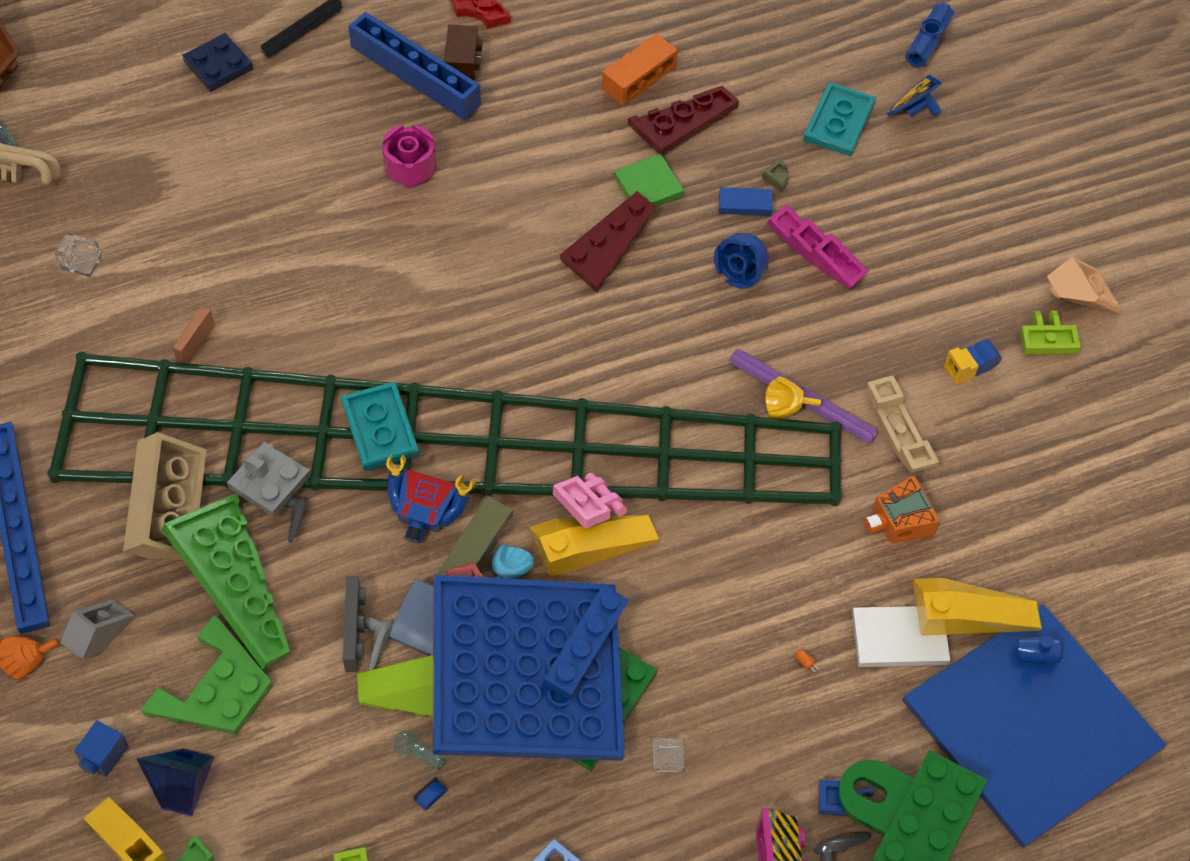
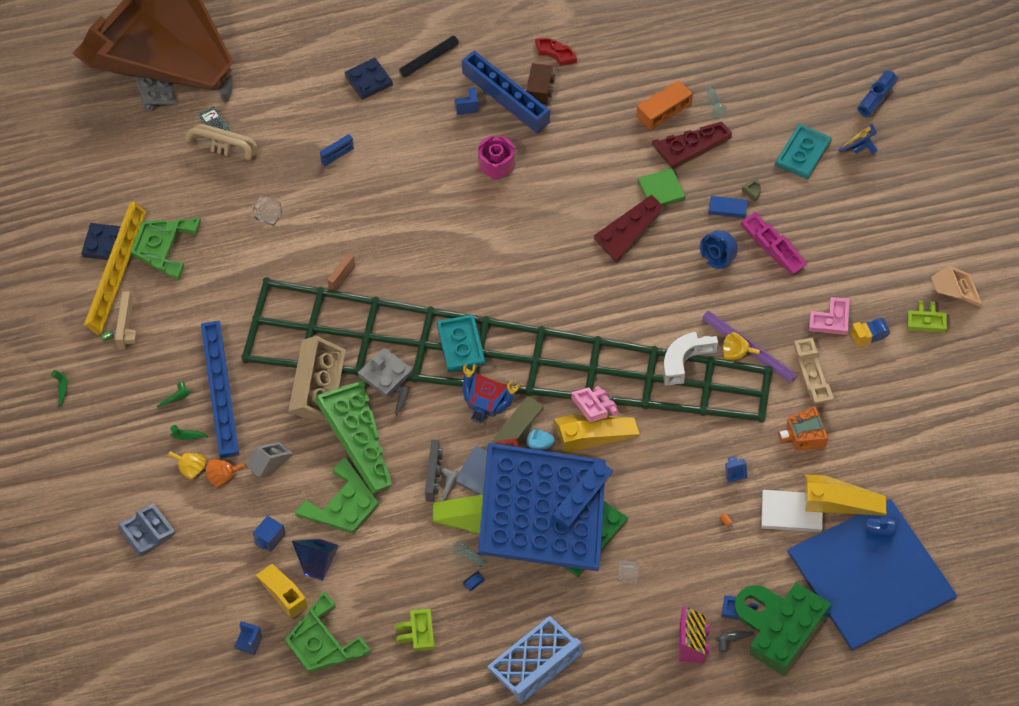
camera: 10 degrees right, 0 degrees up
none -> dark grey bar [220,75,233,103]
none -> blue tile [320,134,354,166]
none -> blue panel [455,87,478,115]
none -> white arch [663,332,718,386]
none -> clear light blue bar [706,86,727,117]
none -> blue tile [725,456,747,483]
none -> bright pink plate [809,297,850,335]

